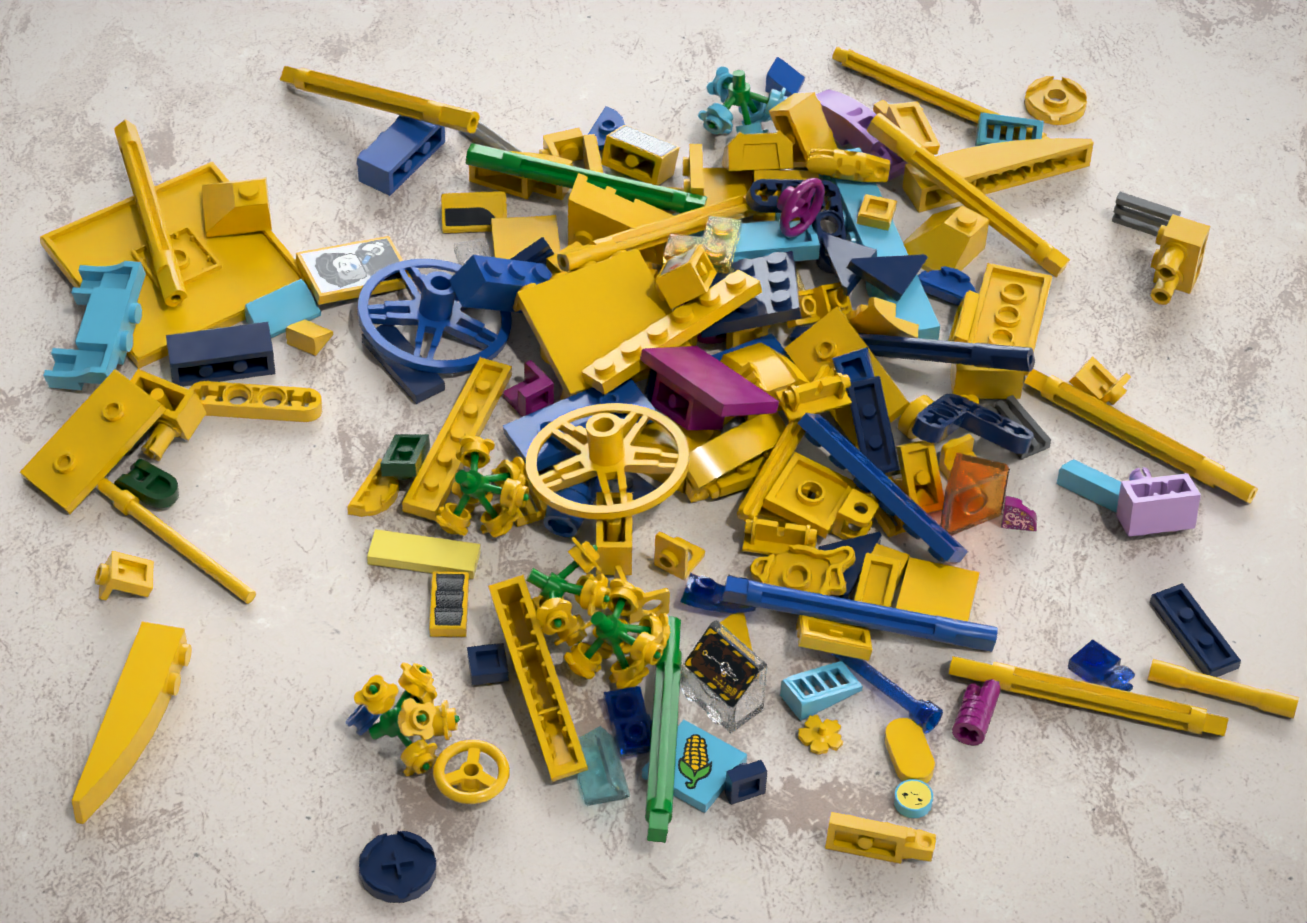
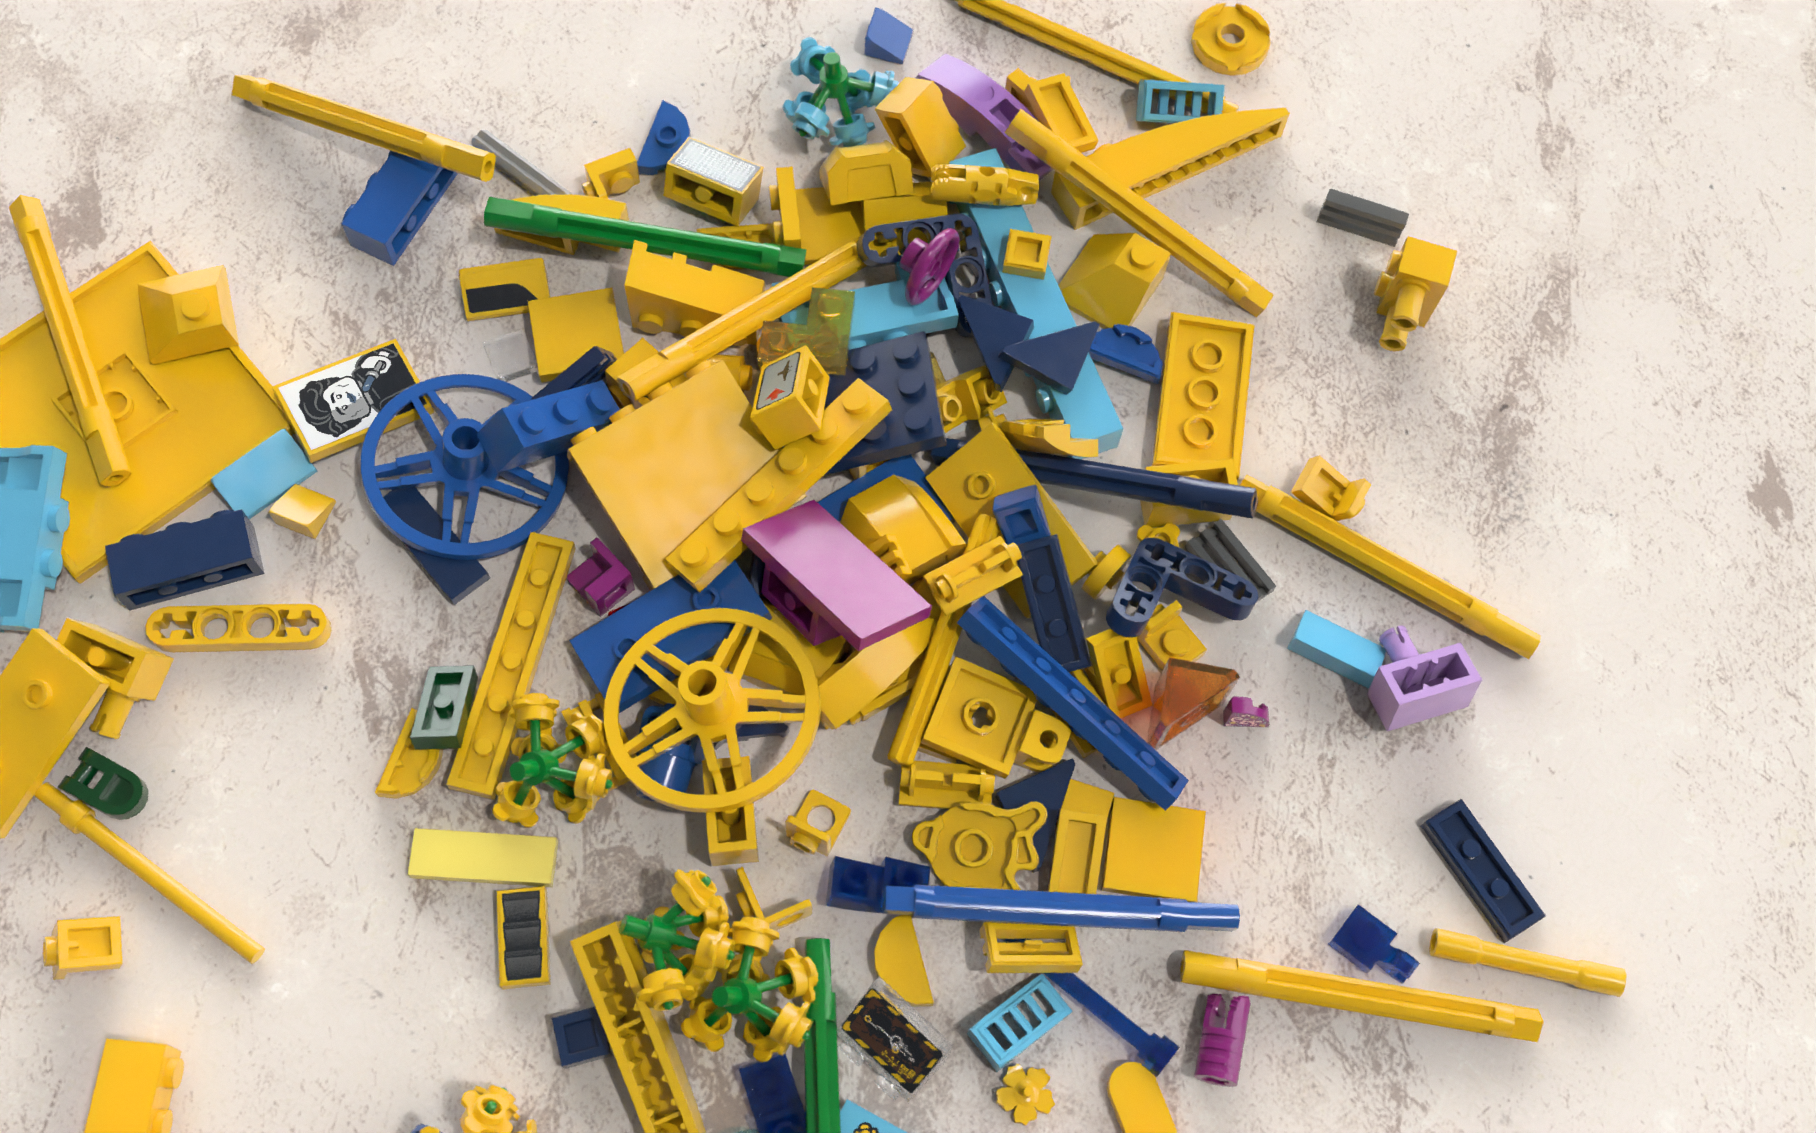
camera: 10 degrees left, 20 degrees up
yellow tile [583,134,603,173] -> none
yellow tile [948,290,980,343] -> none

